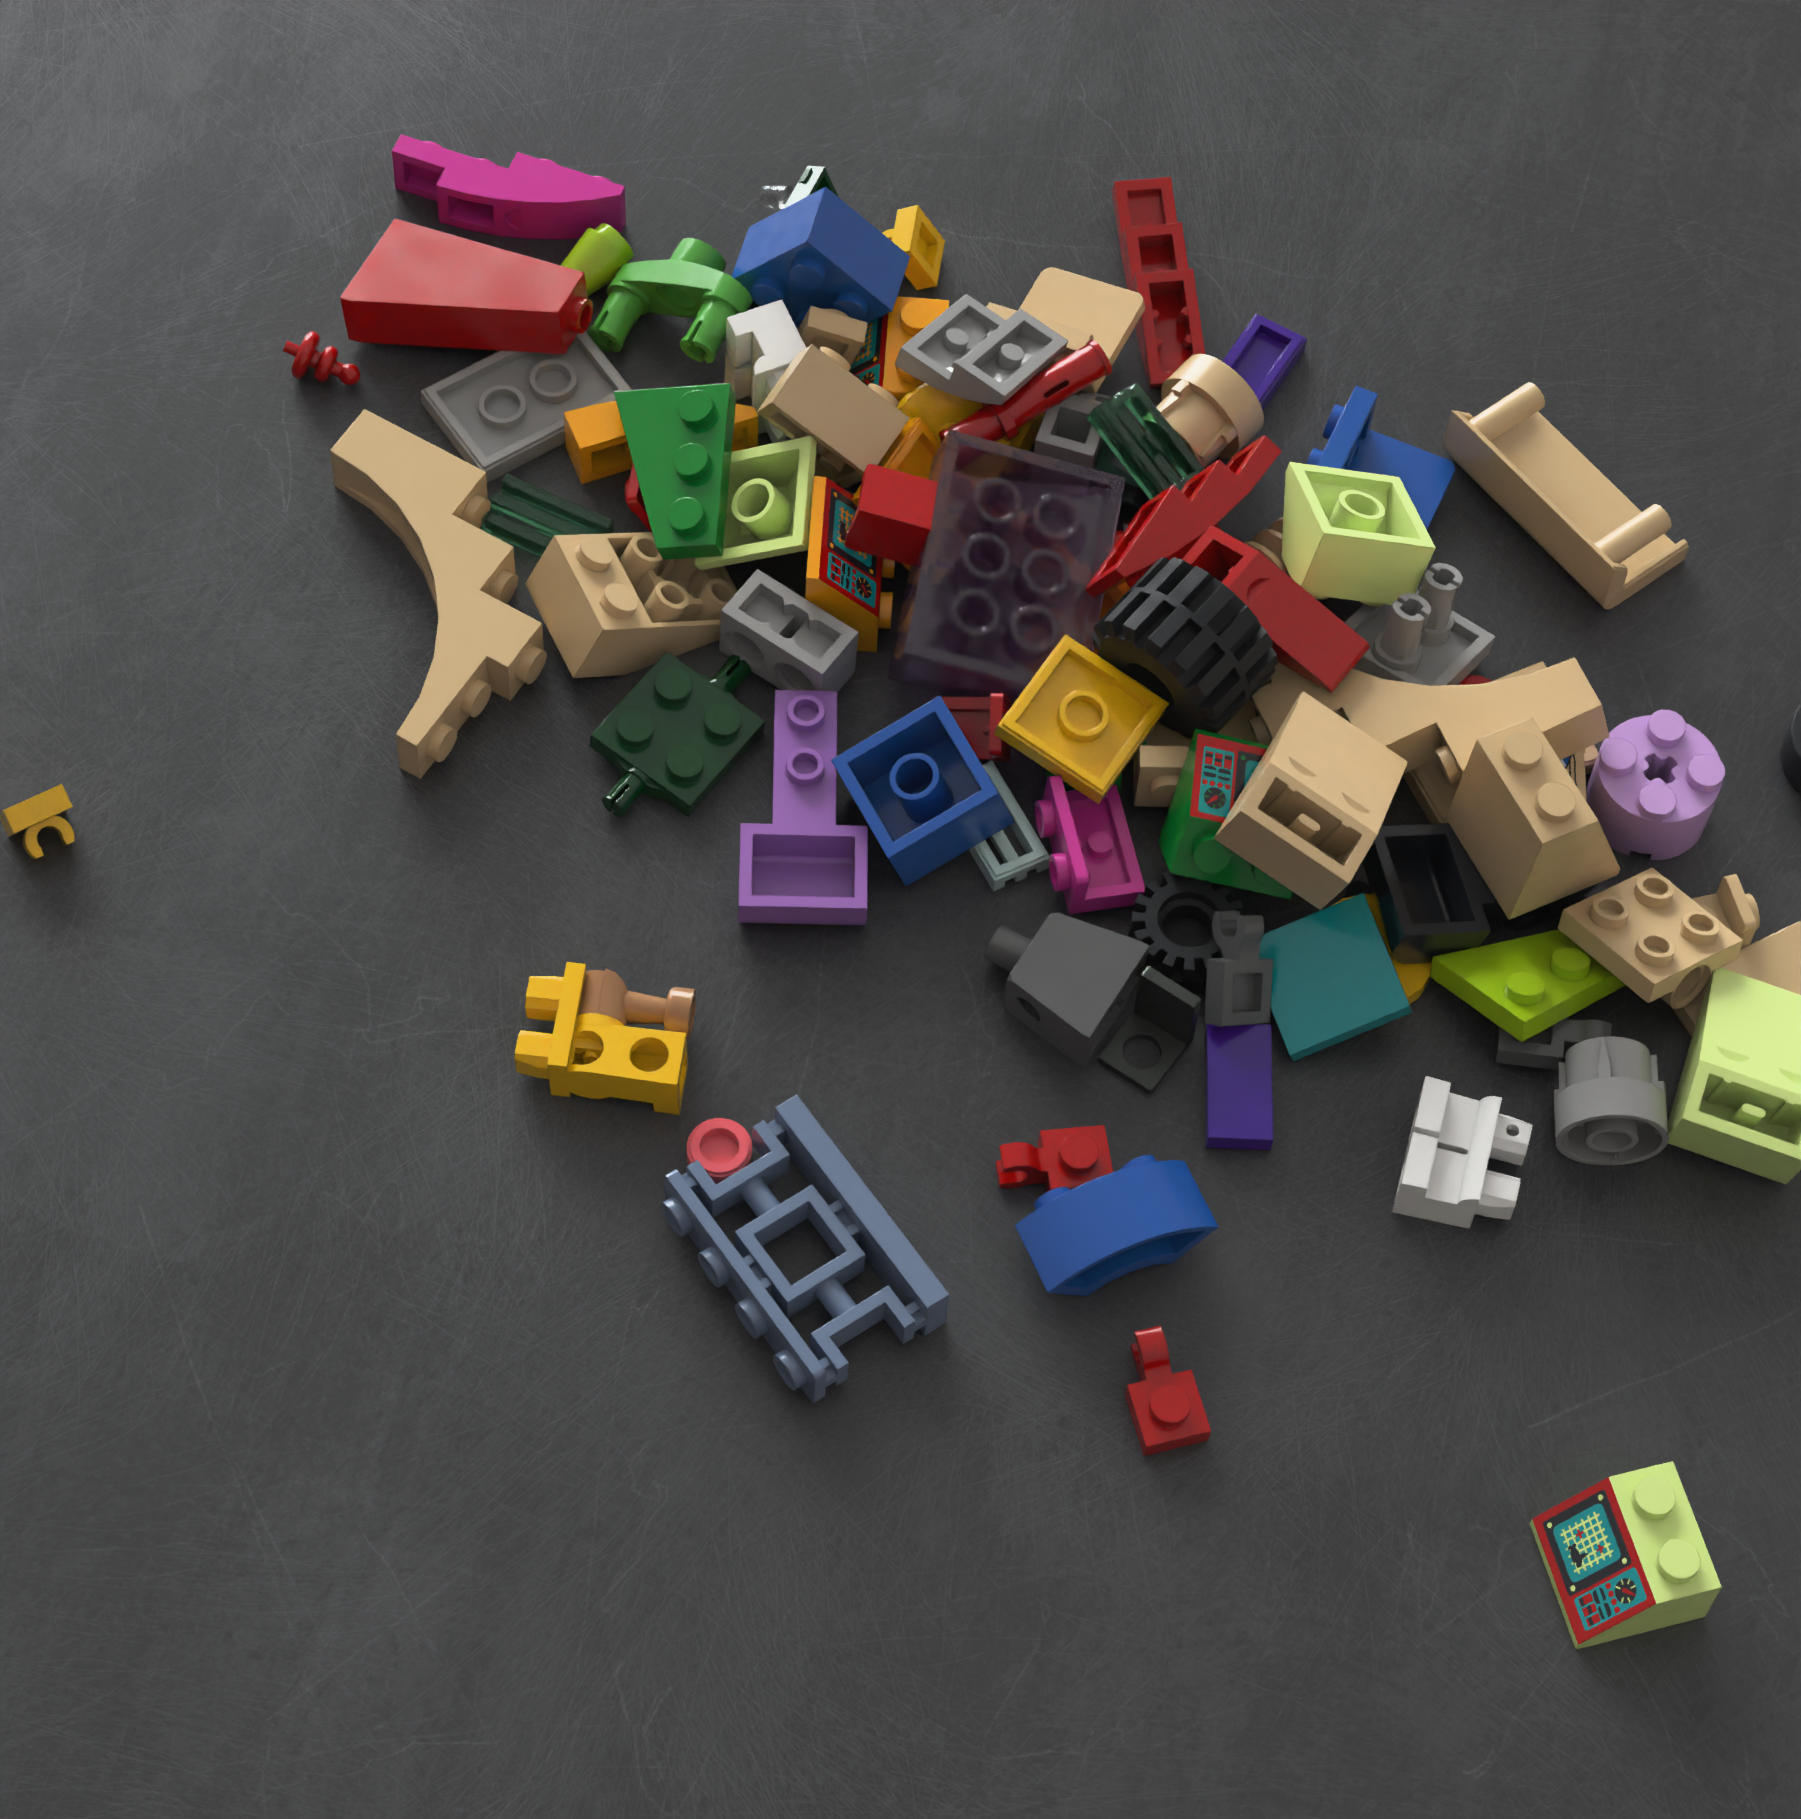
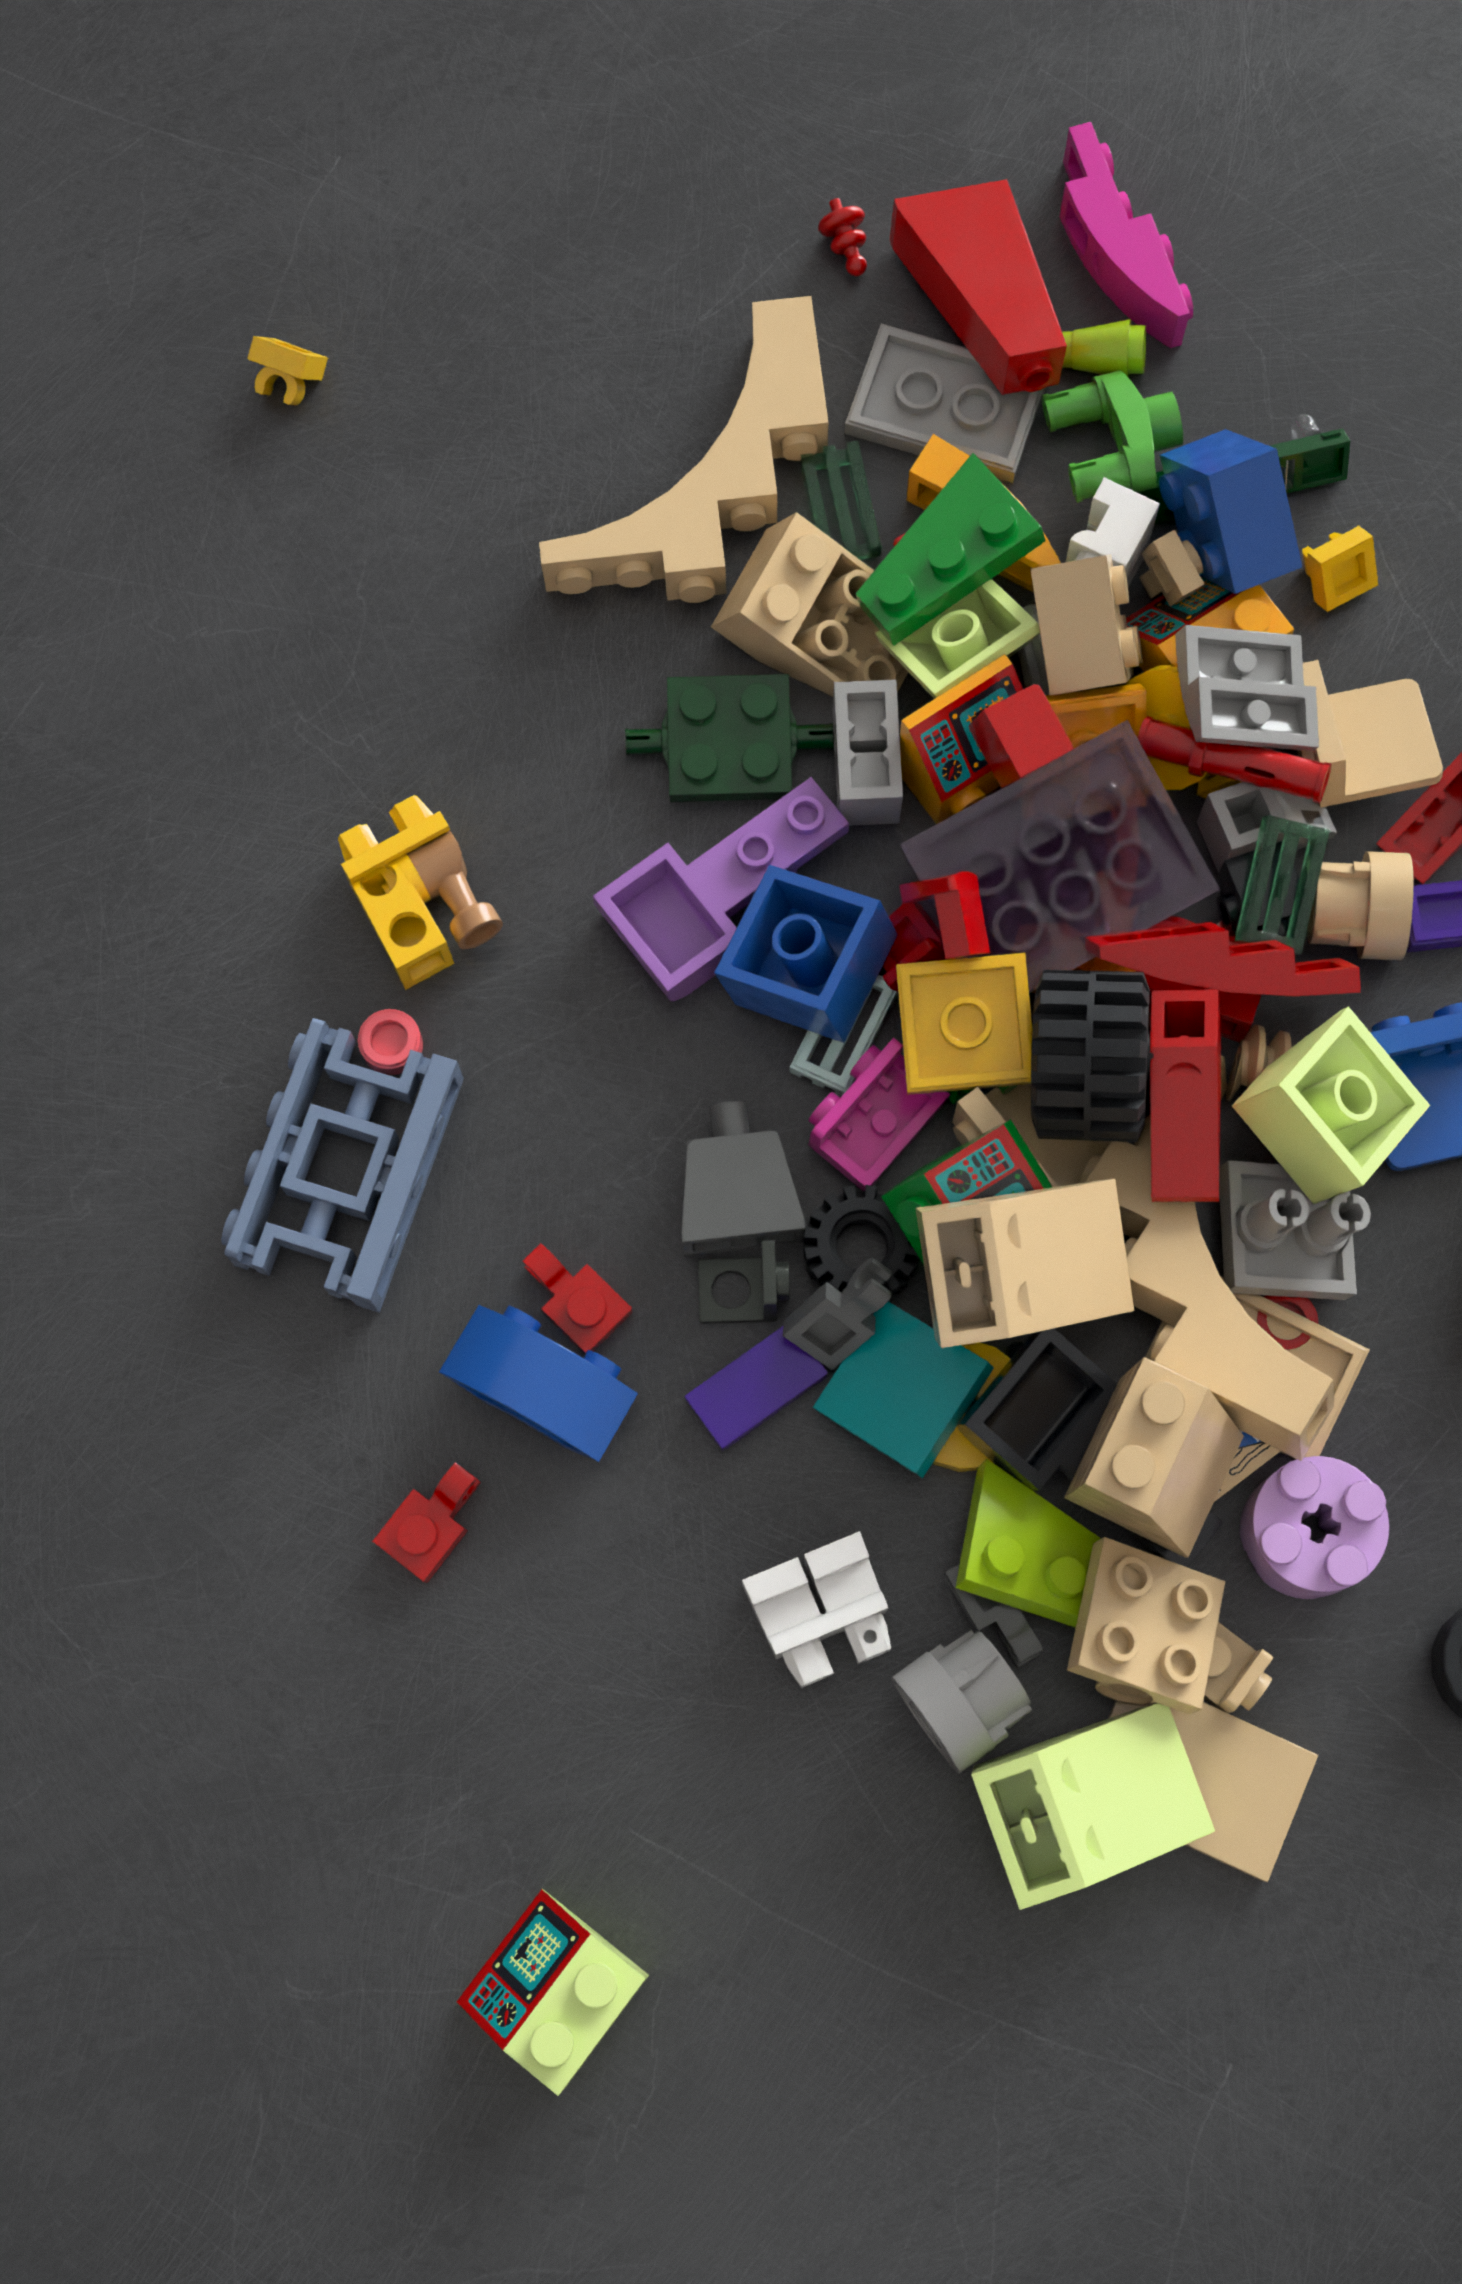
camera: 60 degrees right, 15 degrees up
none -> red tile [899,871,990,959]

